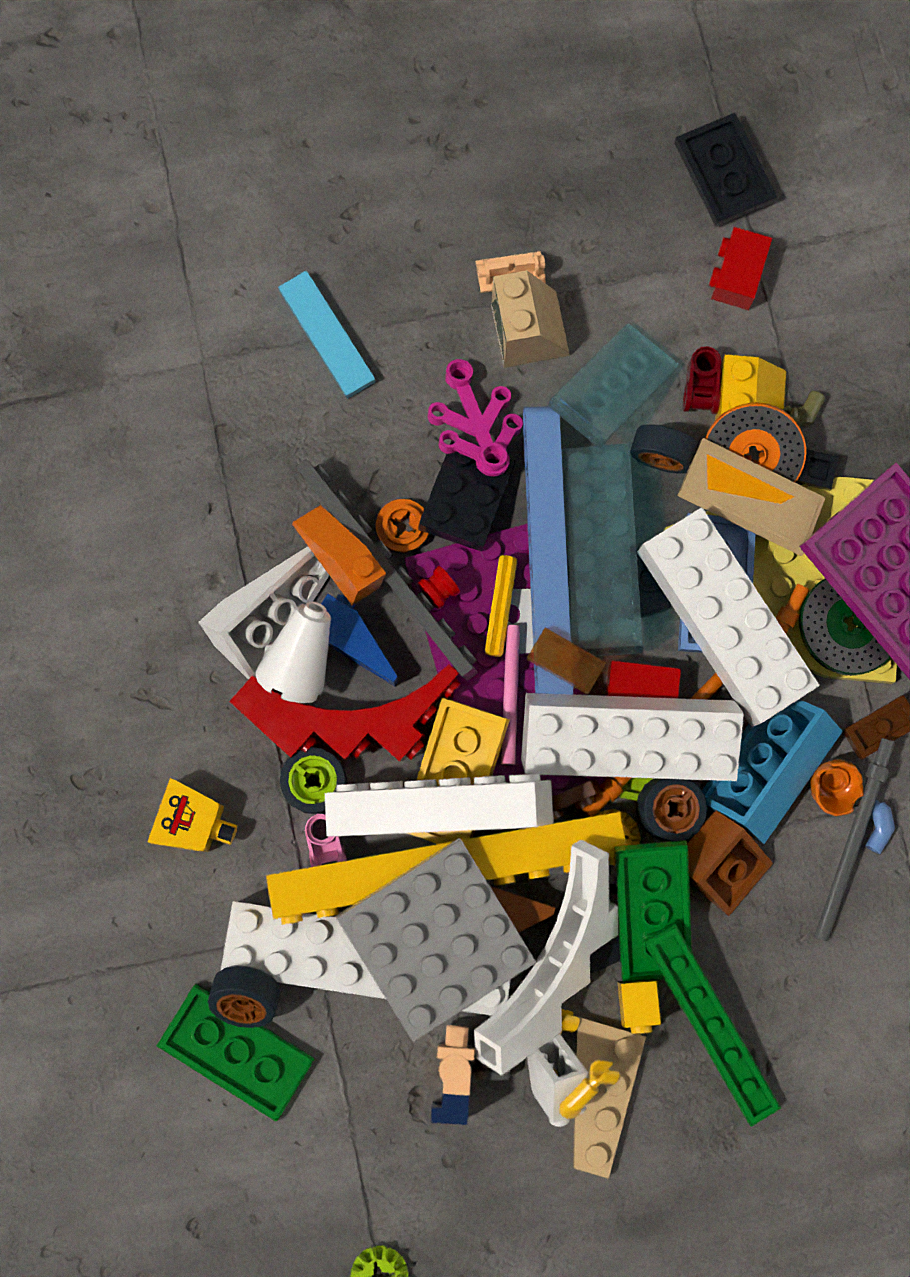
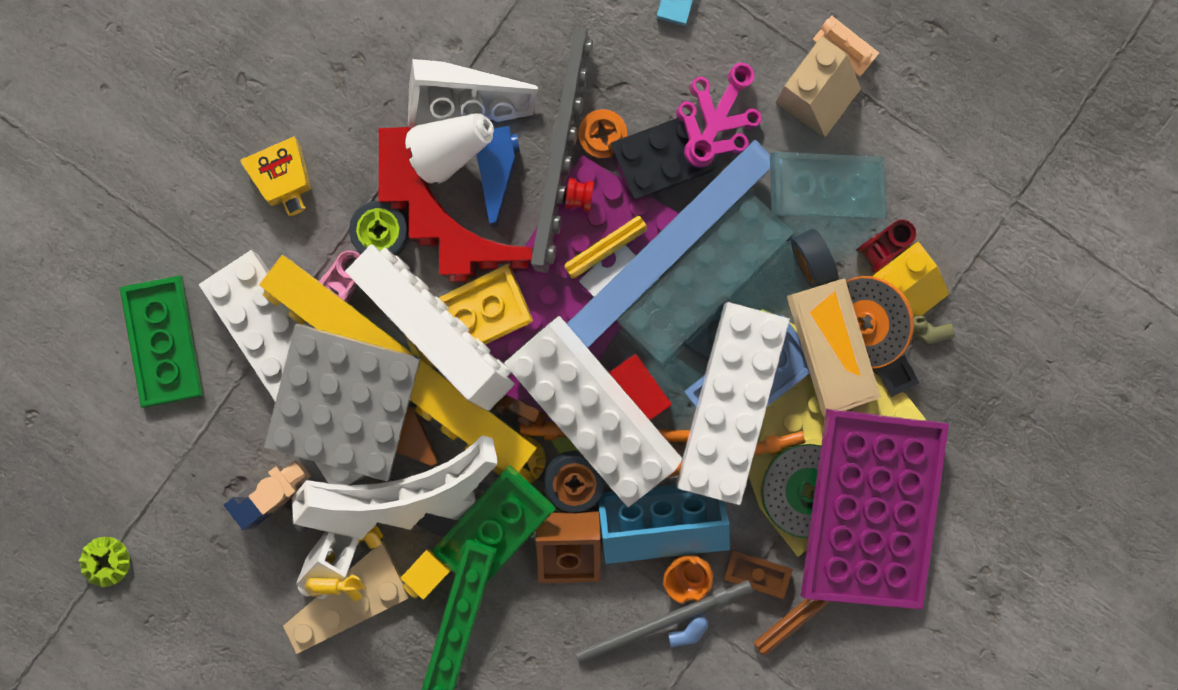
camera: 45 degrees right, 5 degrees up
black wheel [208,966,280,1028] -> none
orange slope [292,505,386,605] -> none
bright pink bar [501,625,520,765] -> none
clear orange tile [526,627,606,695] -> none
black plate [674,112,777,227] -> none
red brick [708,227,772,310] -> none

